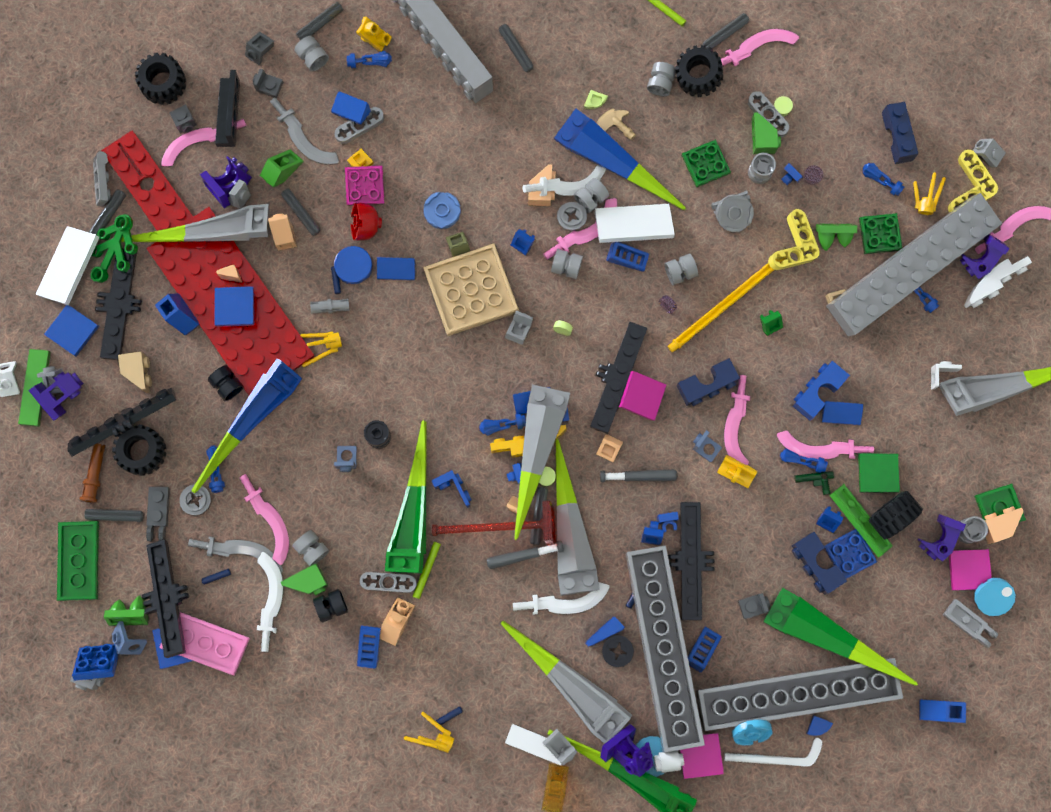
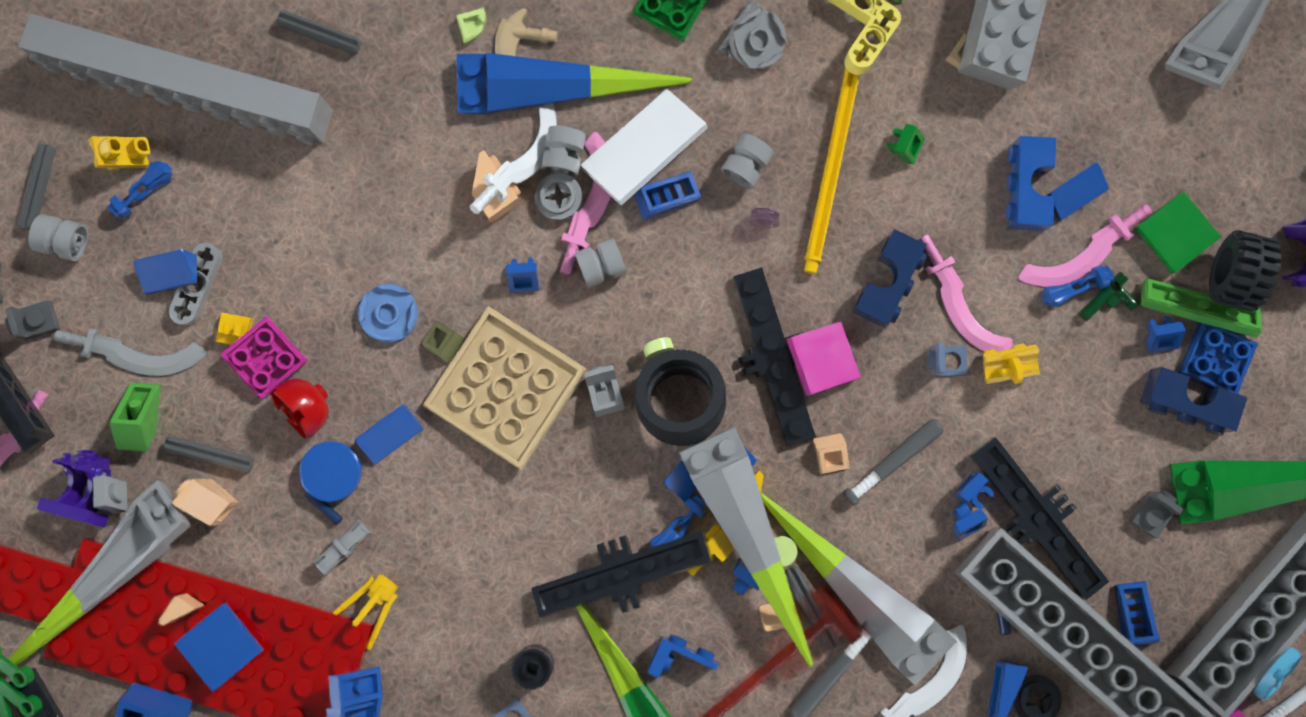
camera: 40 degrees left, 5 degrees up
white bracket [931,361,962,390] -> none
none -> black hinge [532,531,713,618]
none -> black tyre [635,349,726,446]

